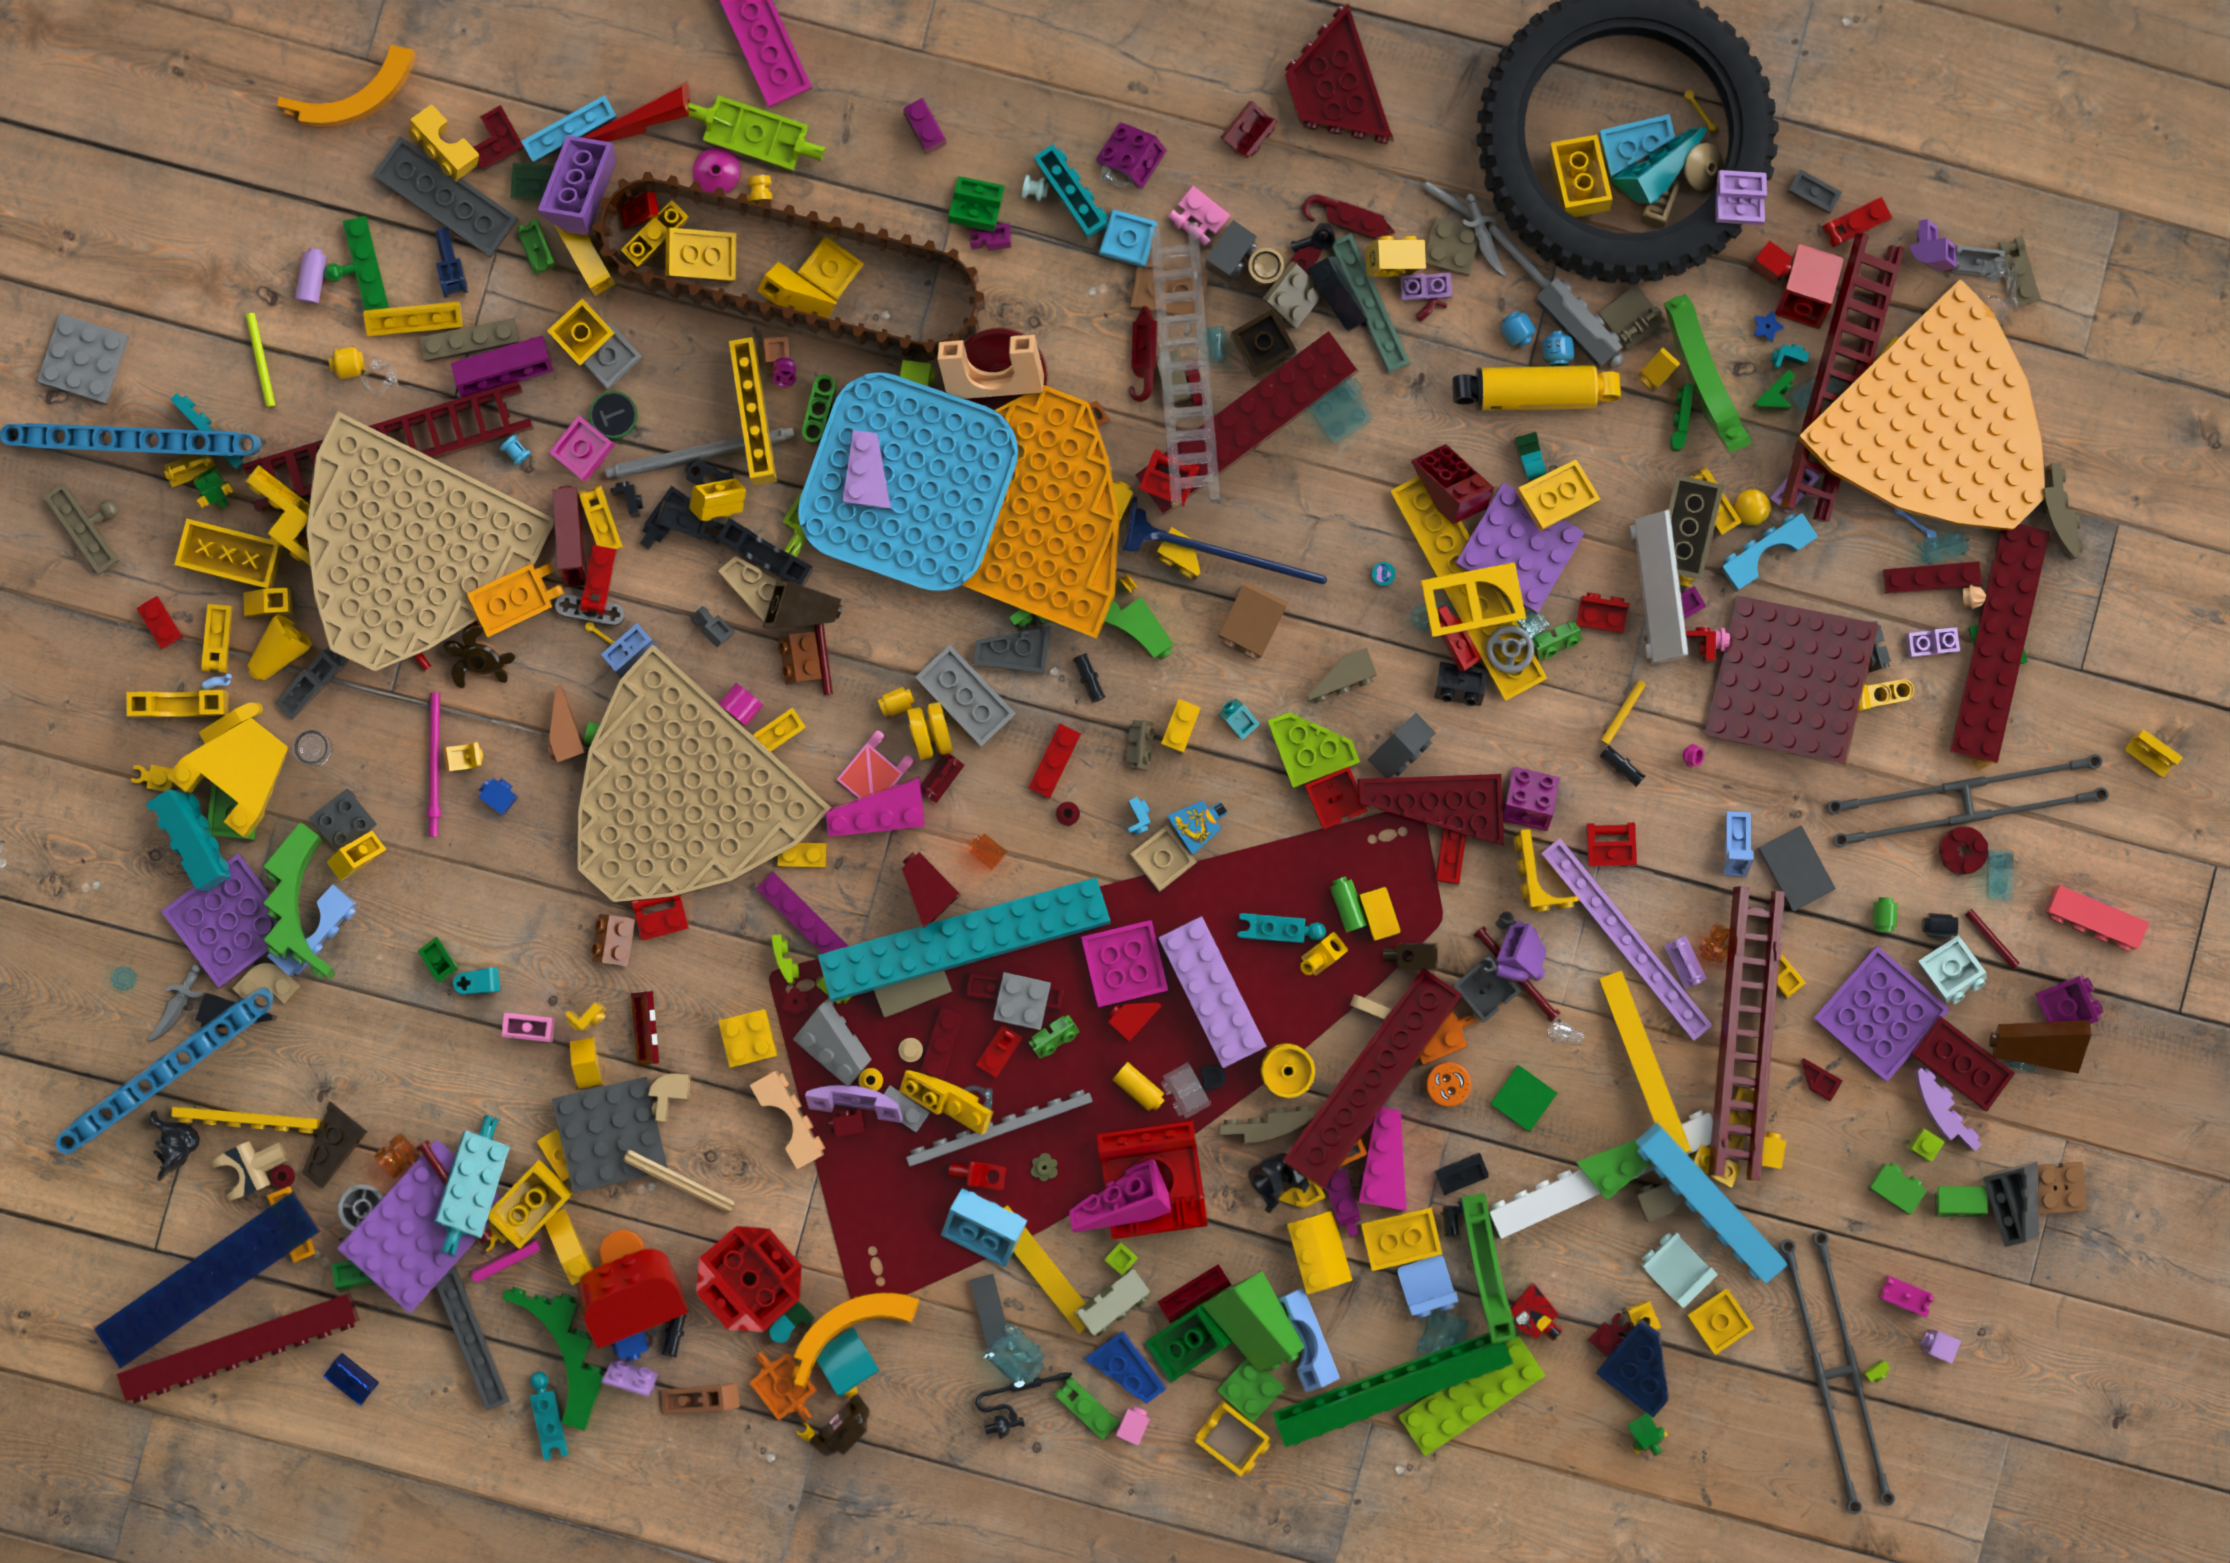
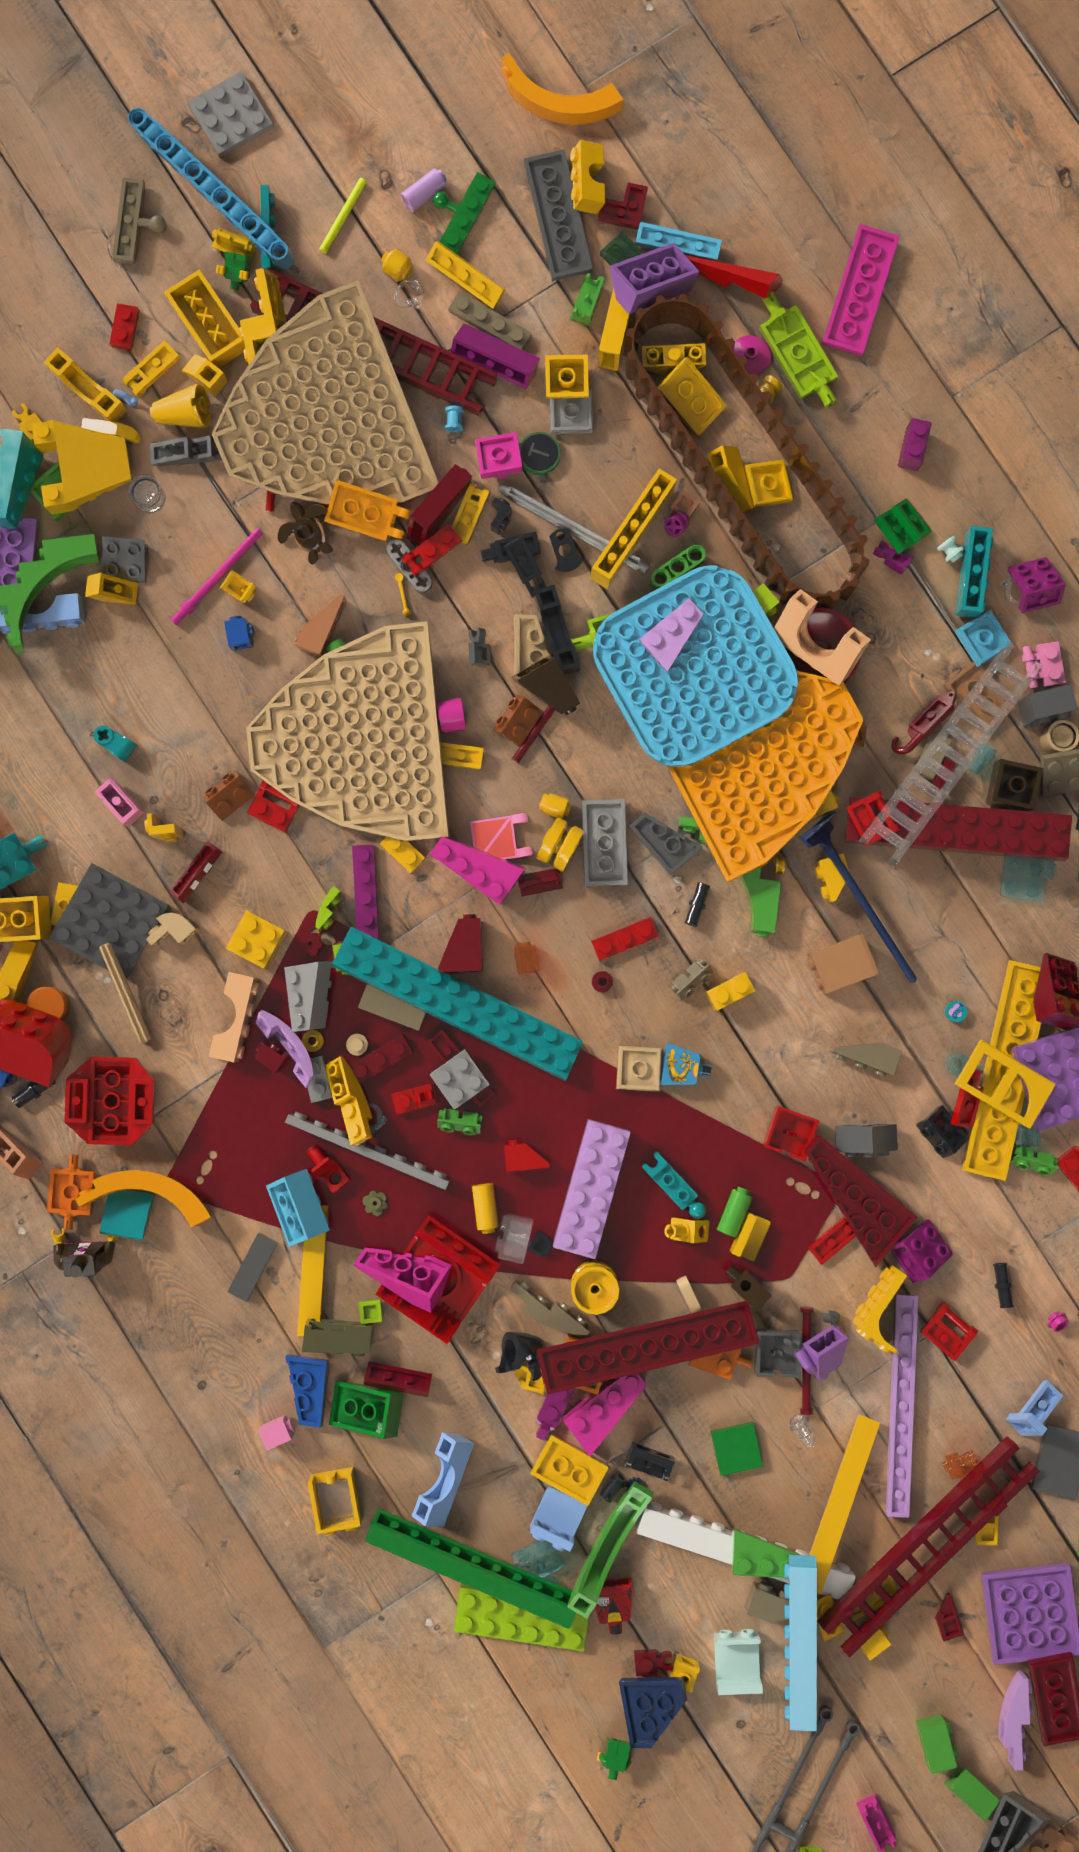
camera: 45 degrees right, 0 degrees up
green slope [418,937,460,983] -> none
dark blue connector [435,227,469,298] -> none
yellow slope [570,1037,603,1089] -> none
medium blue hinge [601,623,658,678] -> none
red plate [620,192,659,229] -> none
yellow brick [689,478,746,521] -> none
leg [769,1301,815,1343] -> none
black piece [976,1372,1072,1439] -> none
clear light blue brick [983,1323,1045,1387] -> none
bright green plate [1054,1376,1120,1440] -> none
dark pink plate [1081,920,1168,1007] -> none
medium azure bracket [1127,797,1151,836] -> none
bright green slope [1203,1271,1305,1372] -> none
bright green plate [1217,1358,1286,1423] -> none
teal bracket [1218,699,1260,740] -> none
lime plate [1267,712,1360,788] -> none
yellow slope [1286,1210,1352,1294] -> none
orange head [1425,1062,1471,1107] -> none
light grey piece [1486,625,1534,673] -> none
yellow bar [1601,680,1647,745] -> none
lavender hinge [1664,935,1707,989] -> none
yellow plate [1686,1288,1754,1355] -> none
lime brick [1907,1128,1945,1162] -> none

